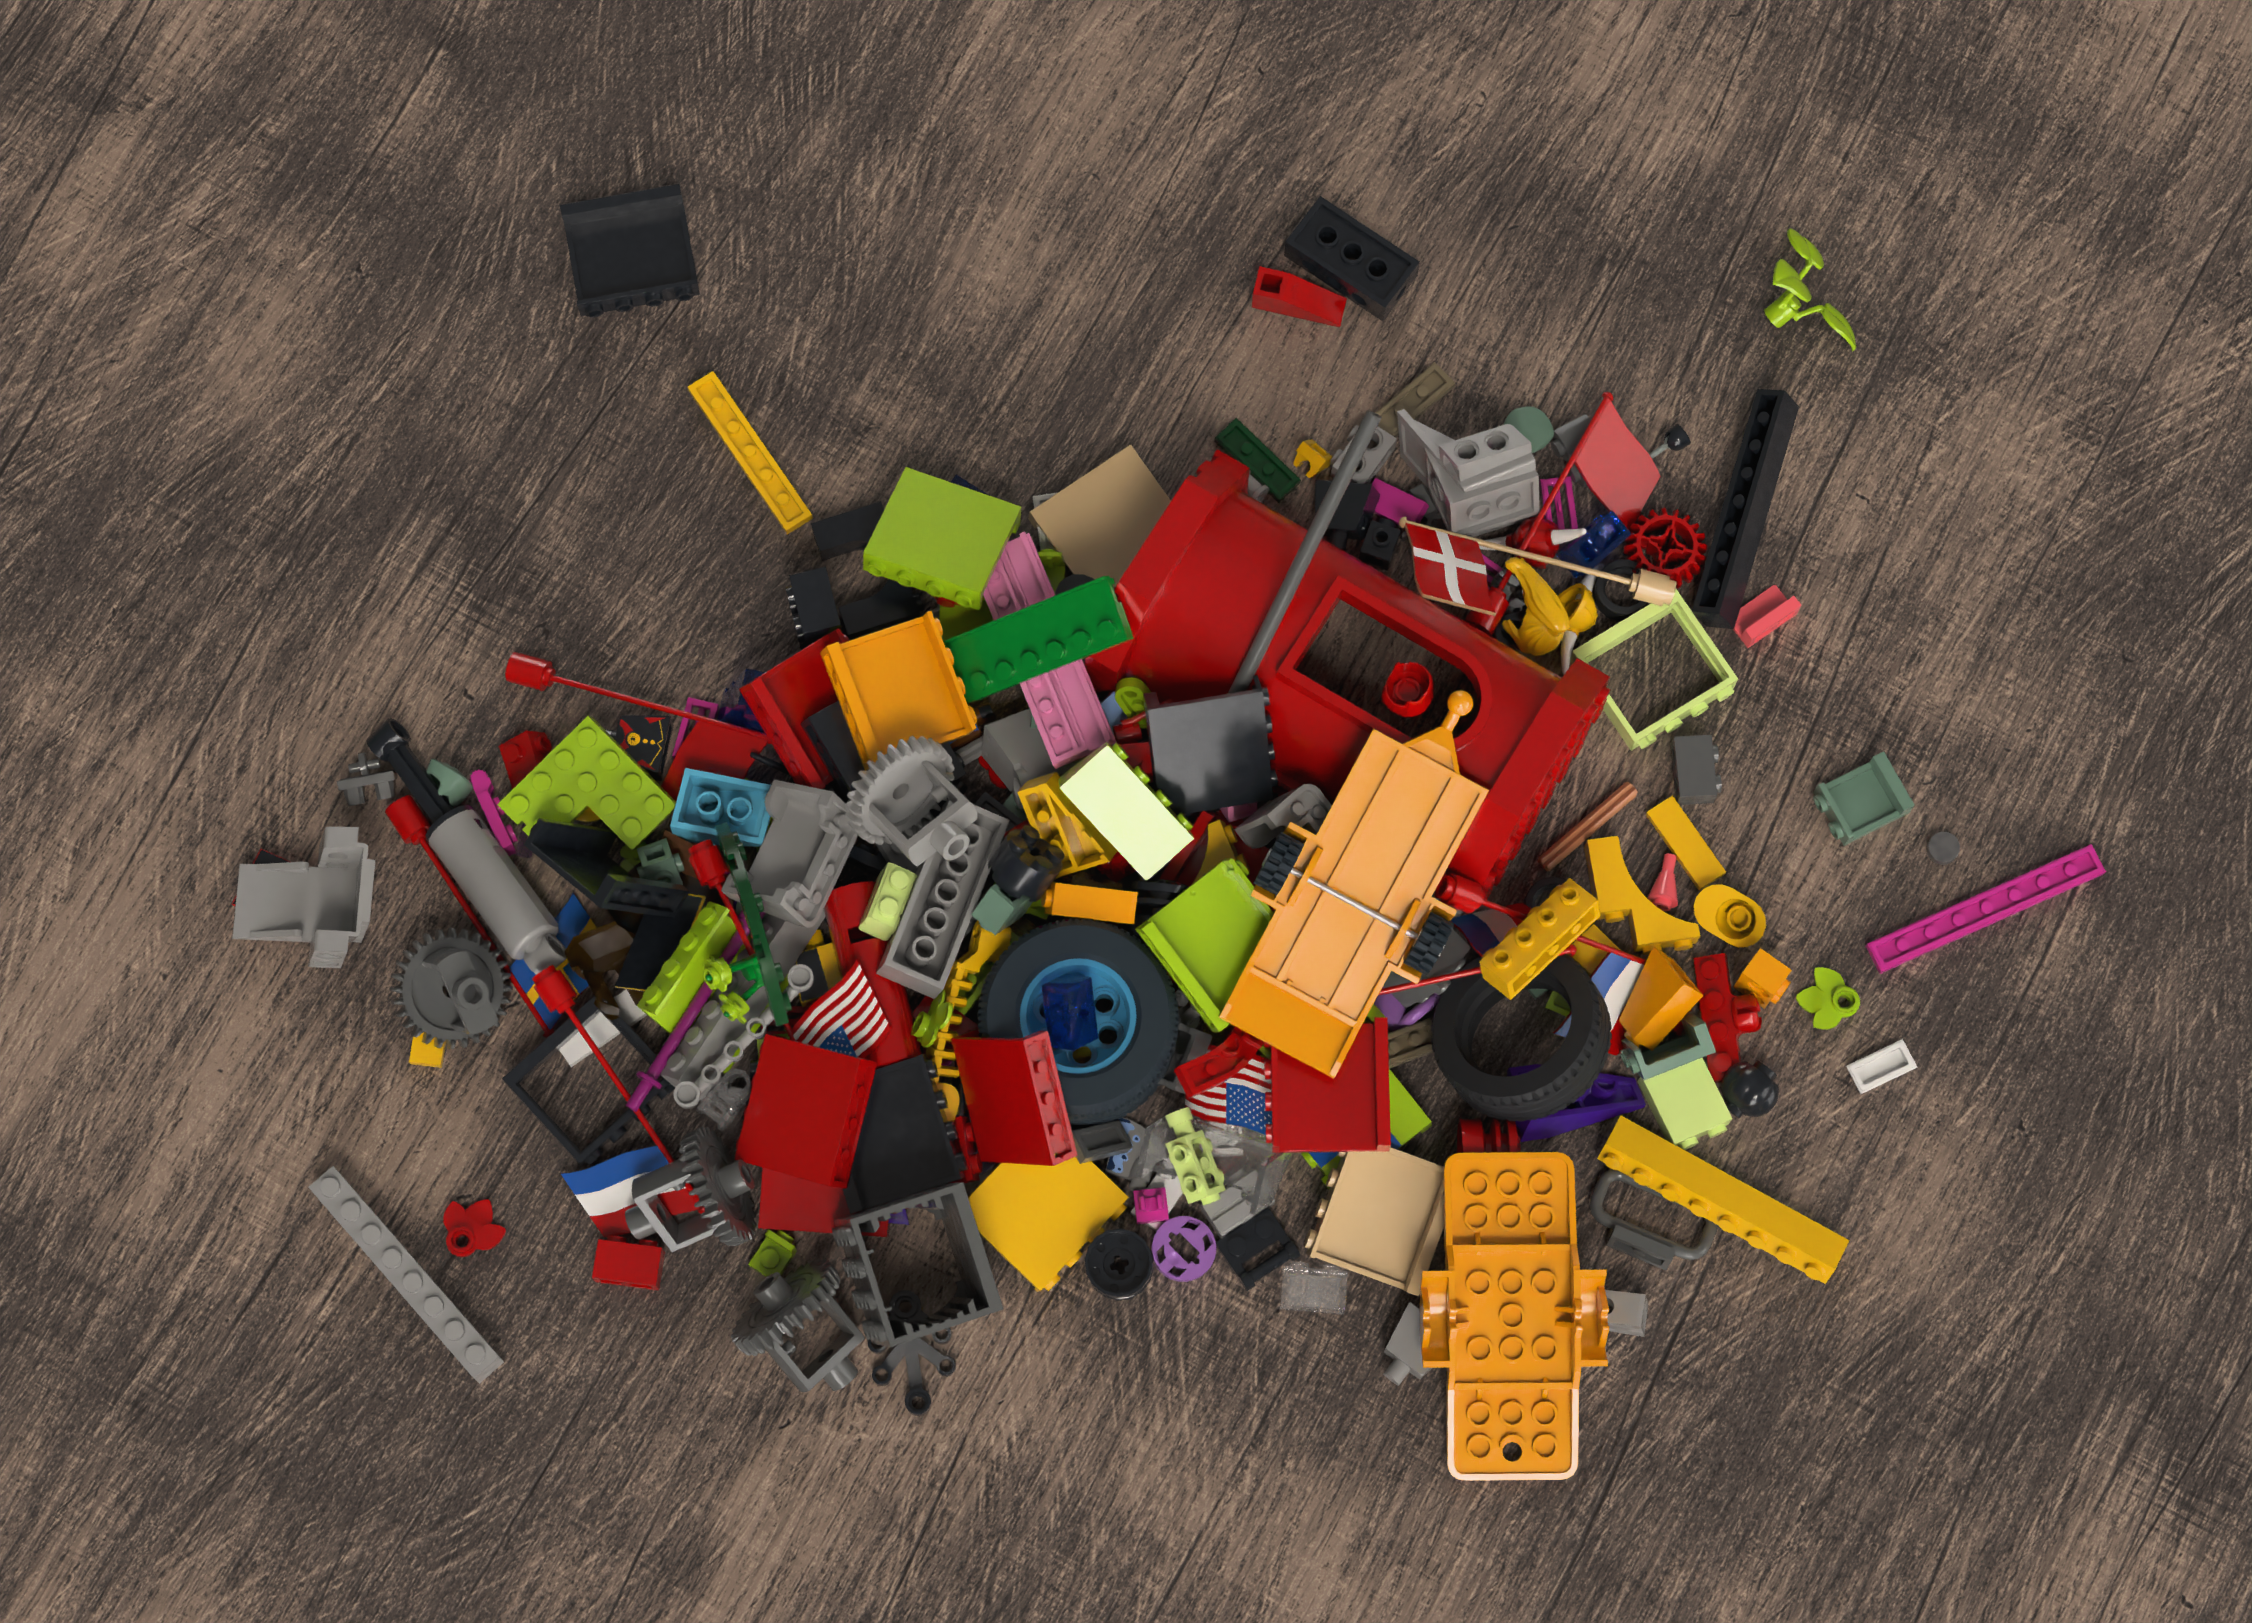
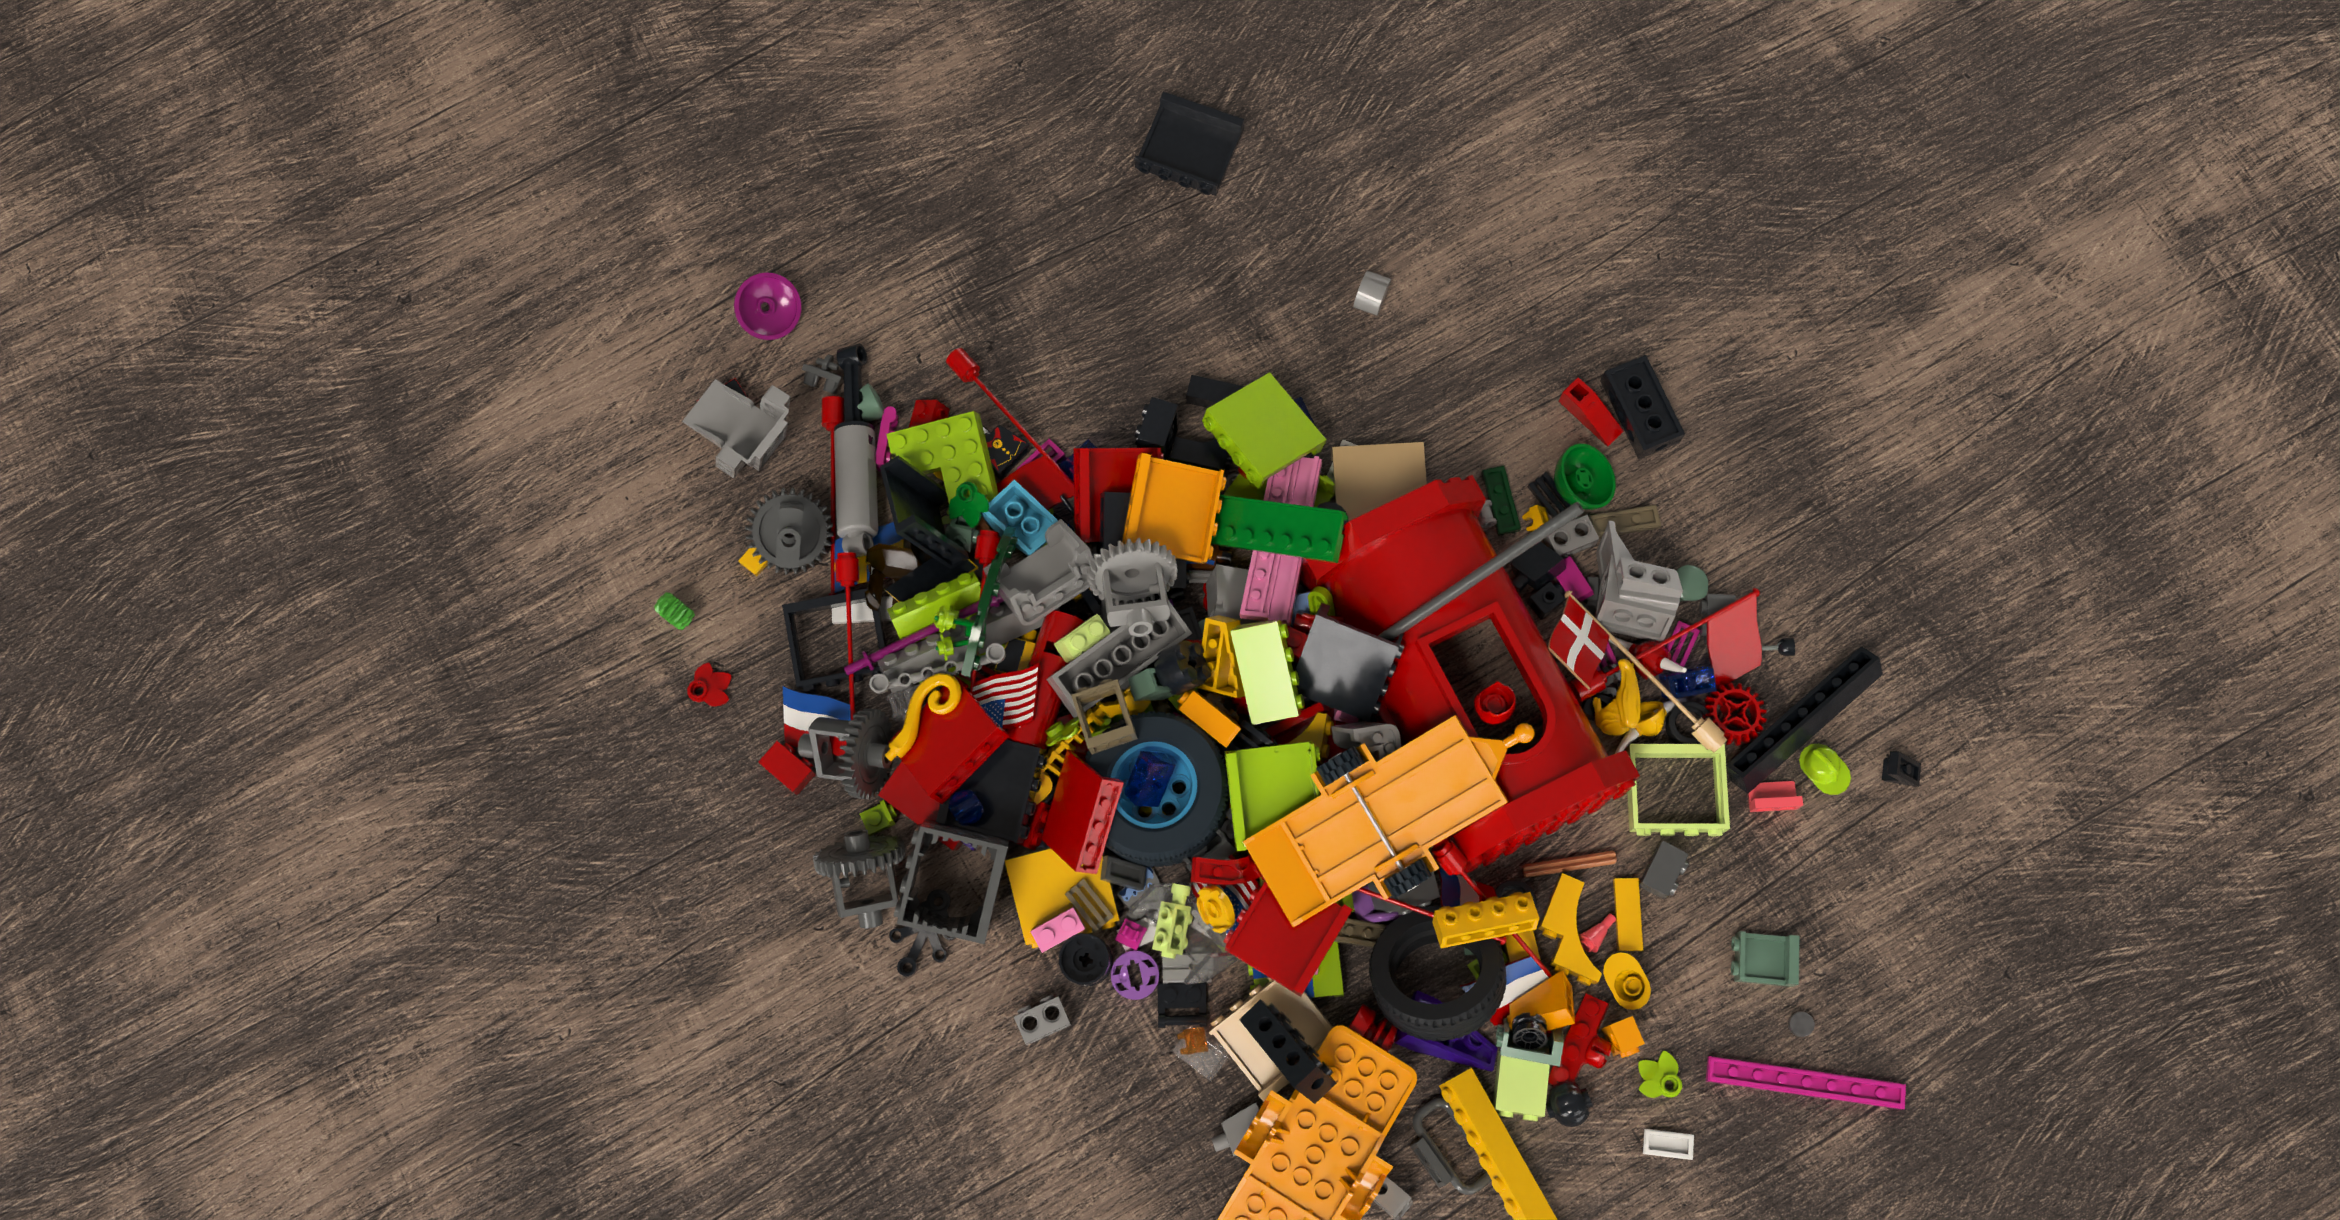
camera: 35 degrees right, 0 degrees up
light grey brick [308,1166,504,1384] -> none
yellow plate [688,371,813,535] -> none
lime plant [1764,228,1856,352] -> none
none -> bright green gear [654,592,695,630]
none -> magenta dish [734,273,801,340]
none -> yellow plant [885,673,962,761]
none -> clear blue piece [948,790,984,826]
none -> green plate [949,482,989,528]
none -> light grey brick [1014,995,1071,1045]
none -> bright pink brick [1030,906,1085,953]
none -> dark tan tile [1065,879,1114,932]
none -> dark tan window [1071,679,1138,754]
none -> clear orange tile [1177,1027,1208,1055]
none -> yellow tile [1197,884,1235,933]
none -> black brick [1239,999,1337,1104]
none -> light grey piece [1353,270,1391,316]
none -> black wheel [1512,1013,1548,1050]
none -> black tile [1527,472,1571,518]
none -> green piece [1554,444,1616,510]
none -> lime piece [1799,743,1851,795]
none -> black slope [1882,751,1921,787]

